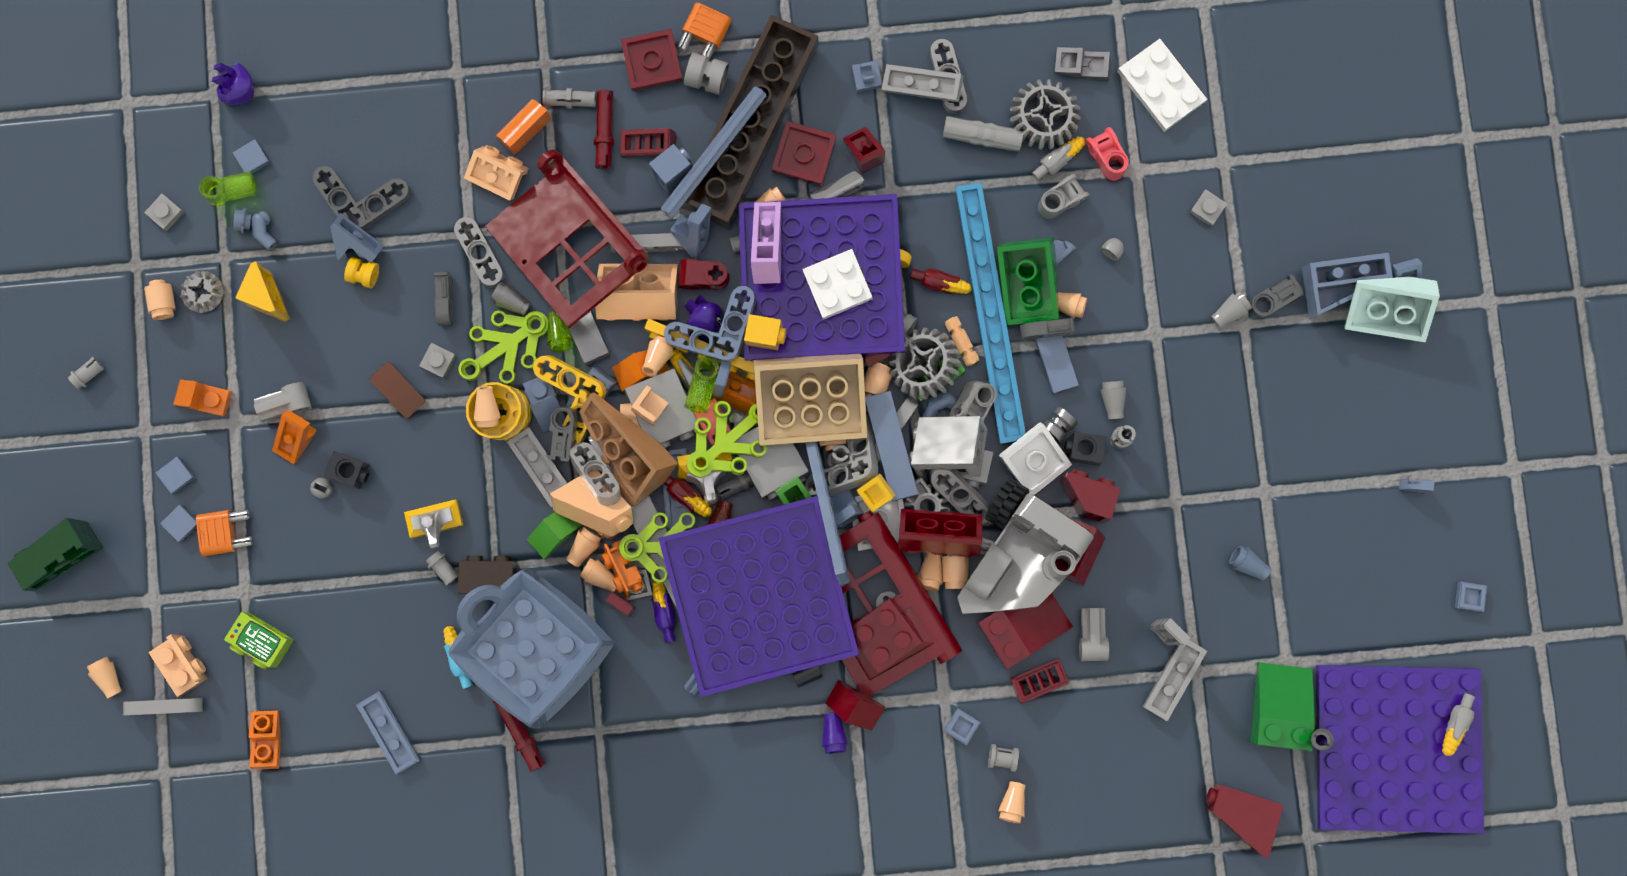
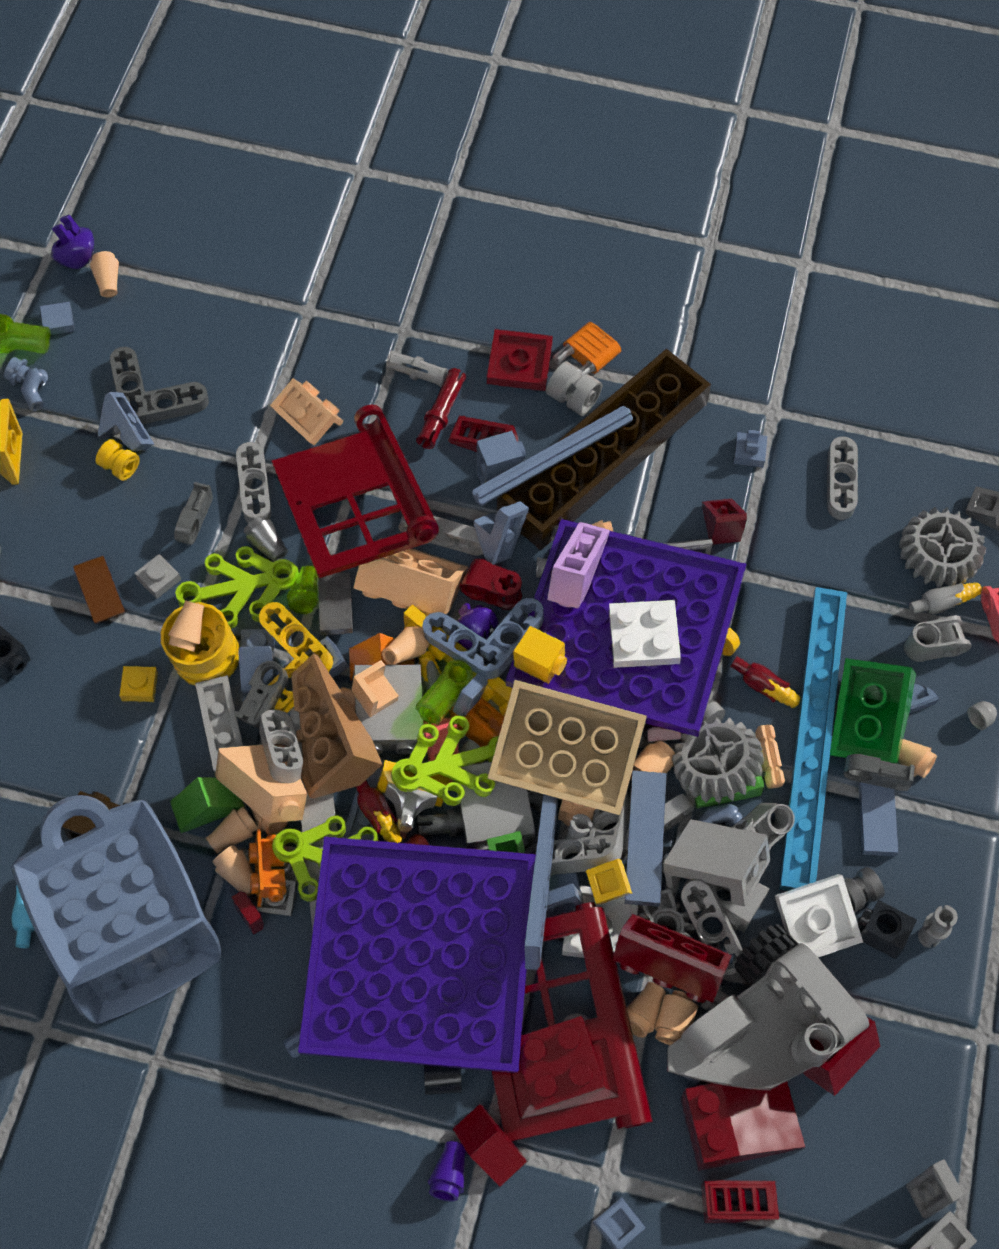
camera: 15 degrees right, 20 degrees down
piece [404,499,464,548] -> none
light grey pin [426,551,459,586] -> none
dark red pin [492,700,546,772] -> none
orange brick [496,99,551,155] -> none
dark purple piece [651,579,676,643] -> none
dark red plate [771,121,837,187] -> none
light grey plate [881,64,964,102] -> none
light grey axle [942,116,1024,152] -> none
dark red slope [1060,470,1121,523] -> none
light grey piece [1079,608,1109,661] -> none
light grey cone [1100,381,1127,419] -> none
none -> light nougat cone [90,251,119,298]
none -> yellow plate [119,666,158,702]

